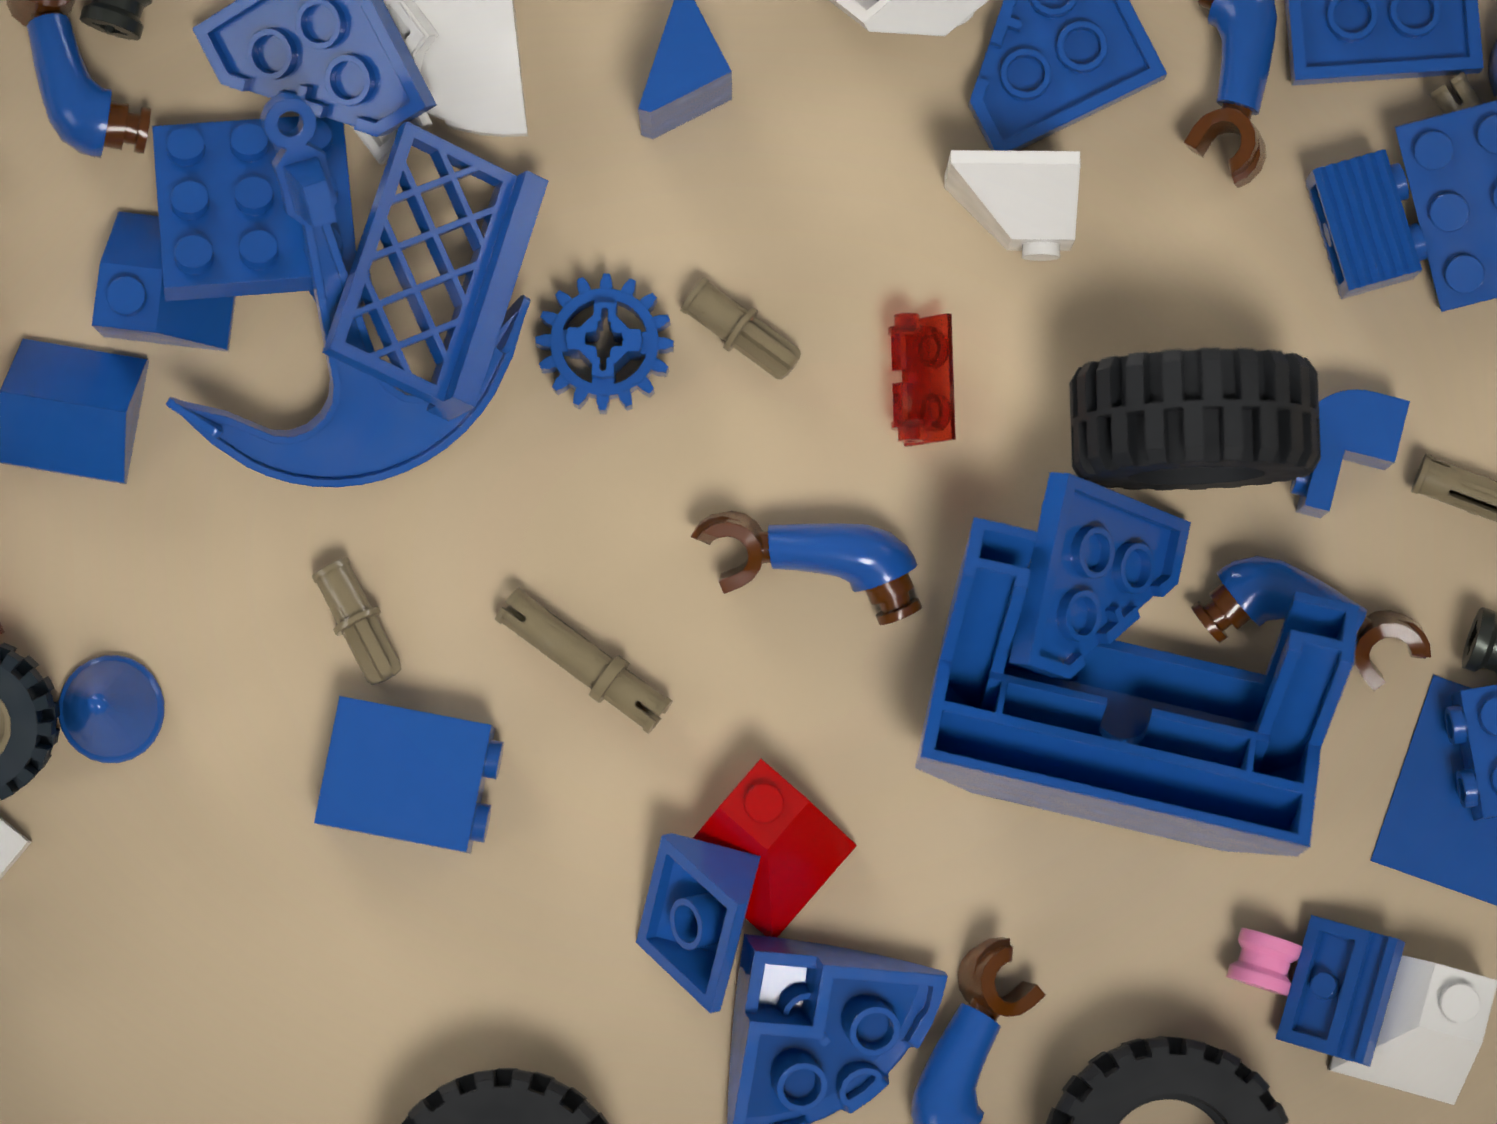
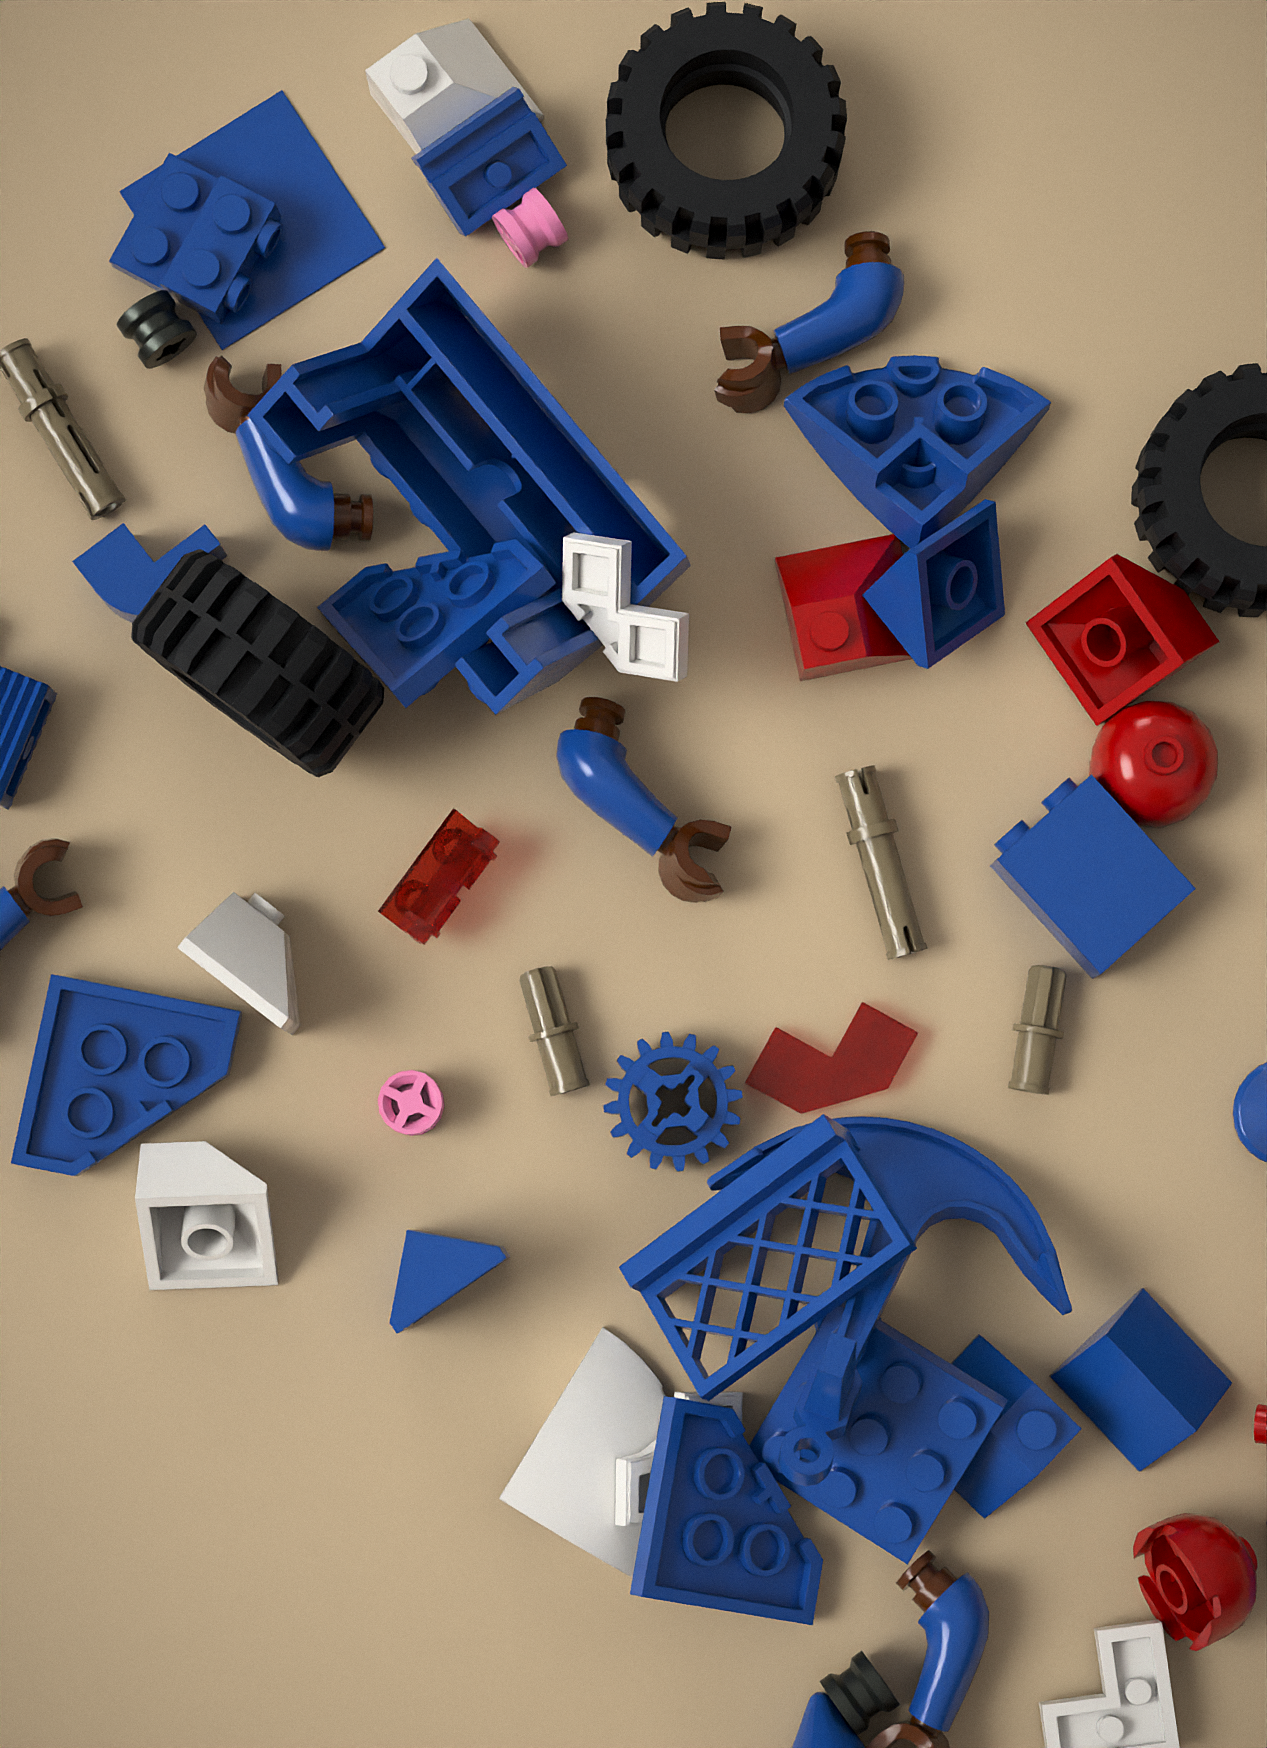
camera: 145 degrees left, 0 degrees up
none -> bright pink wheel [378,1070,445,1136]
none -> white tile [562,532,689,682]
none -> clear red tile [744,1002,918,1114]
none -> red slope [1025,554,1220,726]
none -> red cylinder [1089,701,1218,828]

